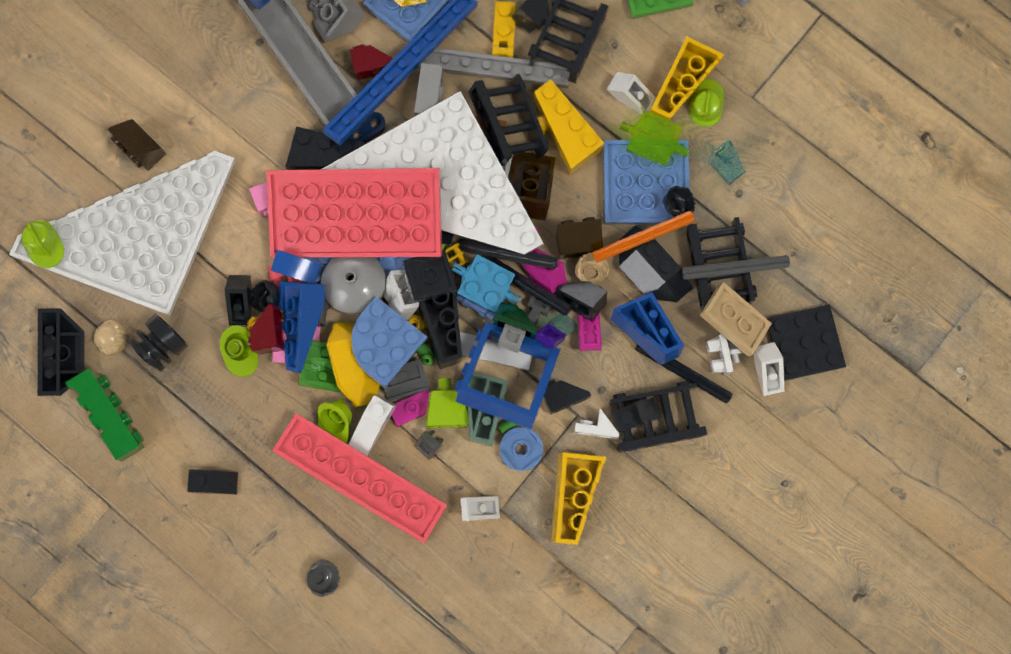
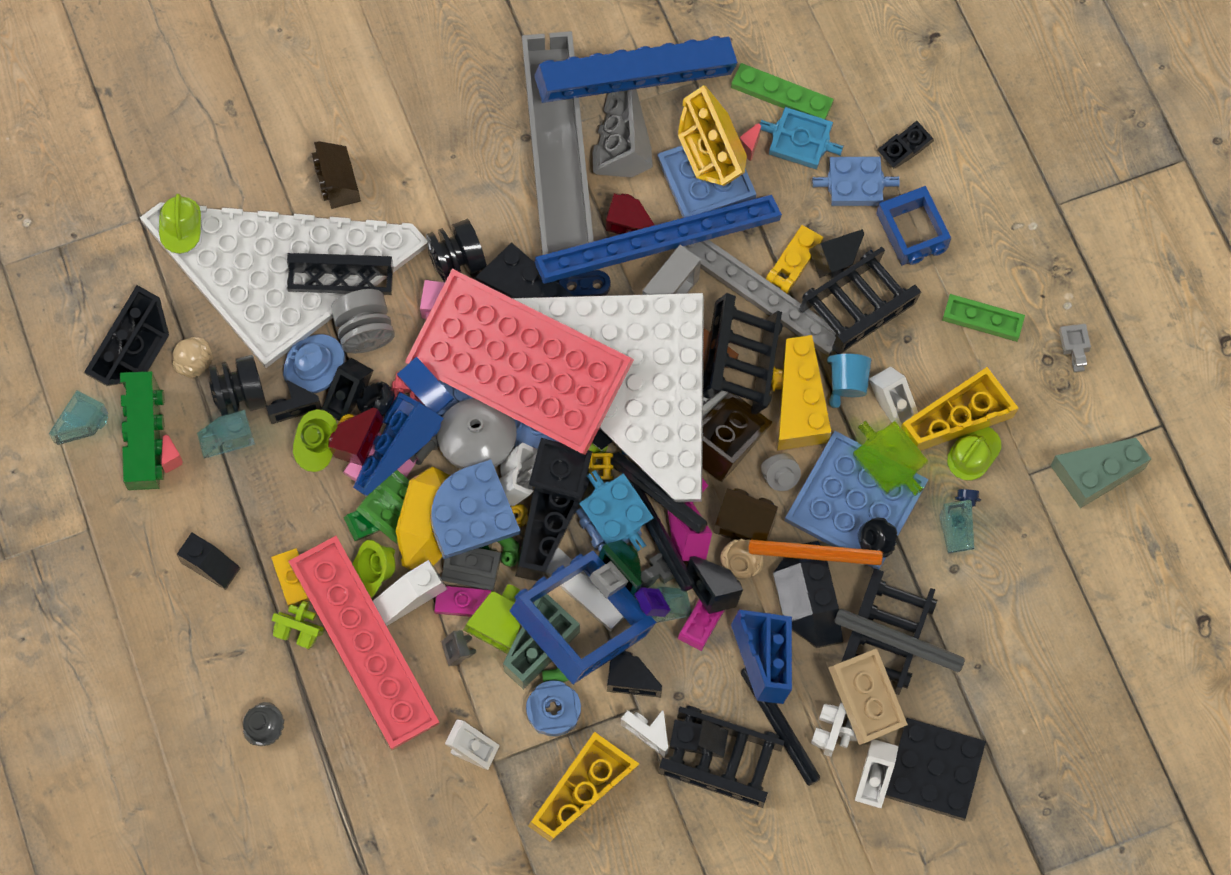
camera: 30 degrees right, 10 degrees down
none -> clear light blue slope [49,390,108,445]
none -> coral slope [162,434,183,473]
none -> clear light blue slope [197,410,255,459]
none -> black slope [266,380,322,424]
none -> yellow plate [271,548,310,608]
none -> lime hips [271,601,325,649]
none -> medium blue hat [283,334,345,393]
none -> black fence [287,253,394,295]
none -> light grey wheel [331,289,395,354]
none -> green plate [344,511,380,541]
none -> black wheel [426,219,487,282]
none -> light grey piece [761,453,801,491]
none -> dark azure hat [827,354,872,408]
none -> dark blue plate [955,489,981,507]
none -> sand green wedge [1050,438,1151,509]

